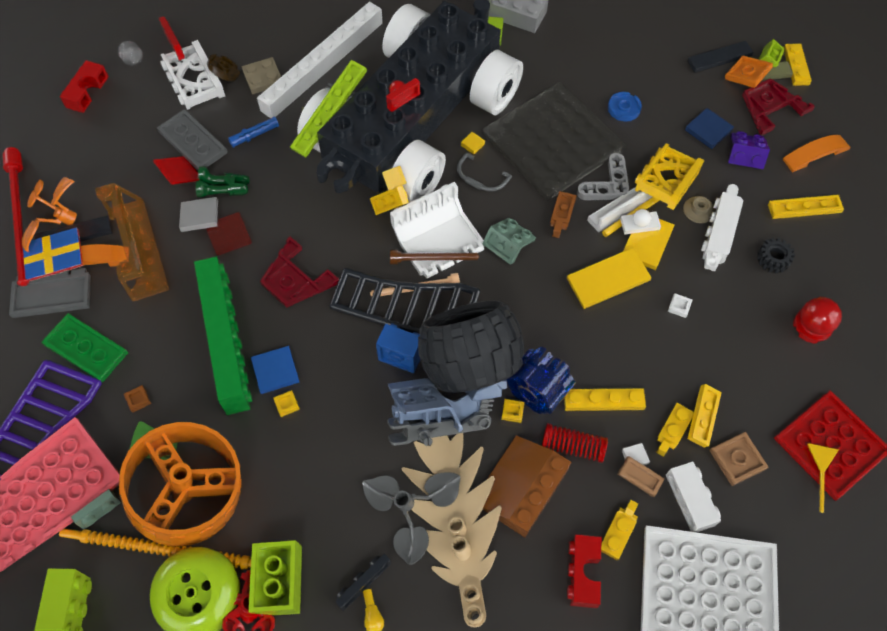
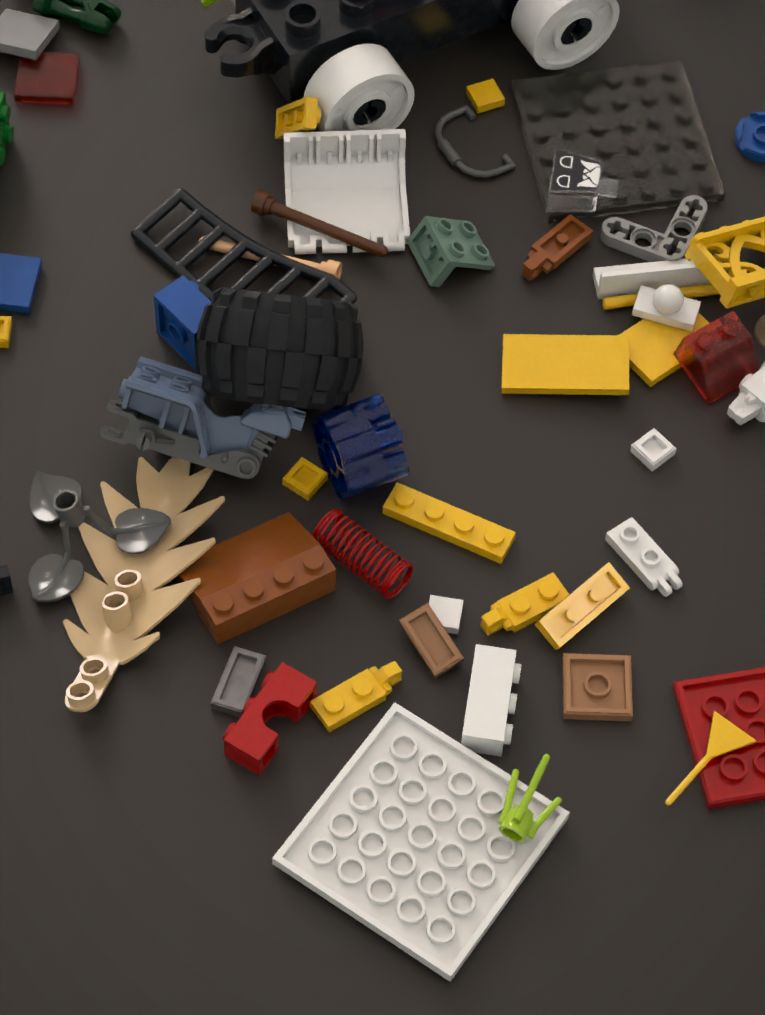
camera: 25 degrees right, 5 degrees down
dark red wing [260,236,339,308] -> none
yellow tile [382,166,406,190] -> none
none -> flat silver tile [211,646,266,718]
none -> lime plant [497,754,562,842]
none -> torso [546,148,619,212]
none -> white hinge [605,517,683,597]
none -> clear red slope [673,311,759,404]

